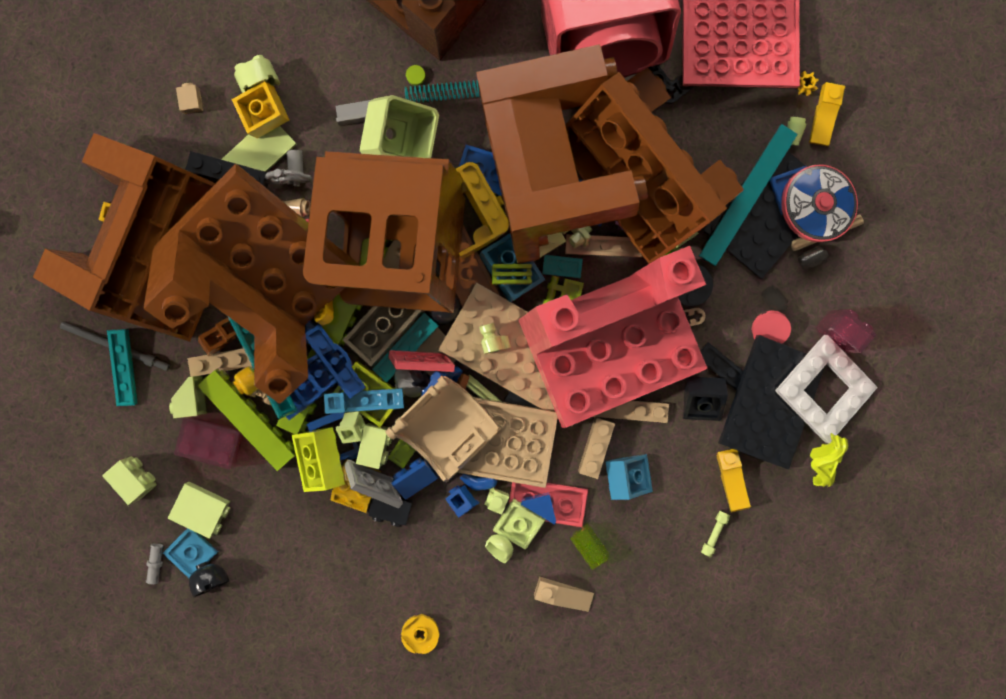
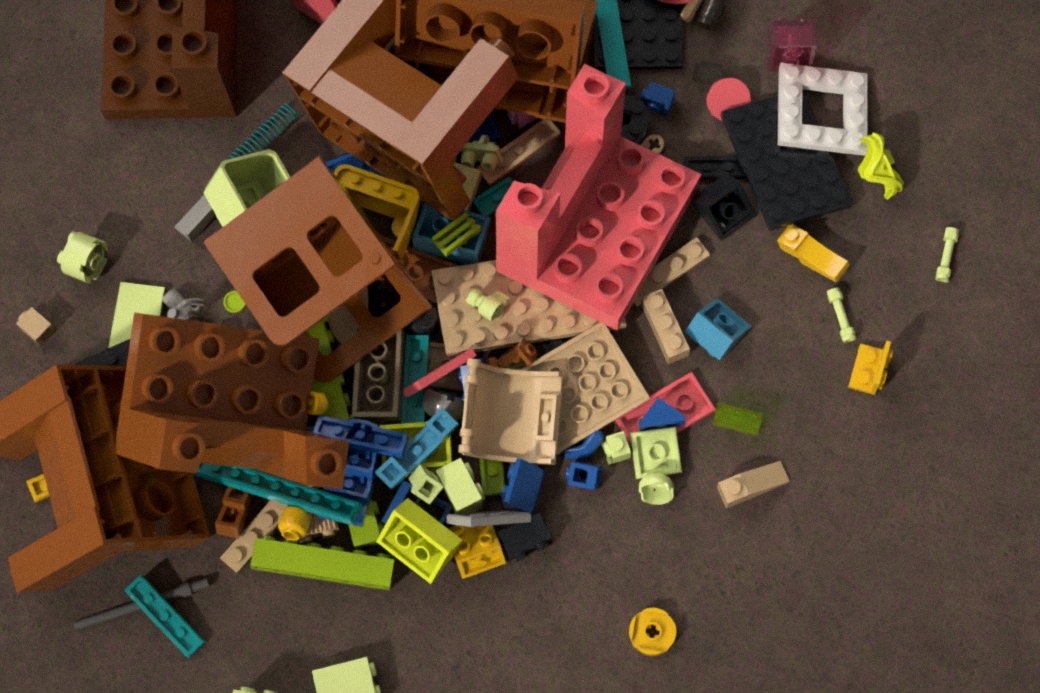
camera: 35 degrees left, 15 degrees down
yellowish green slope [169,376,207,418] -> none
clear pink brick [174,416,244,469] -> none
yellow brick [232,81,289,139] -> none
lime tile [406,65,425,86] -> none
none -> dark orange bracket [498,338,538,368]
none -> blue brick [640,82,675,117]
none -> yellow bracket [848,341,894,395]
none -> yellowish green bar [935,227,959,283]

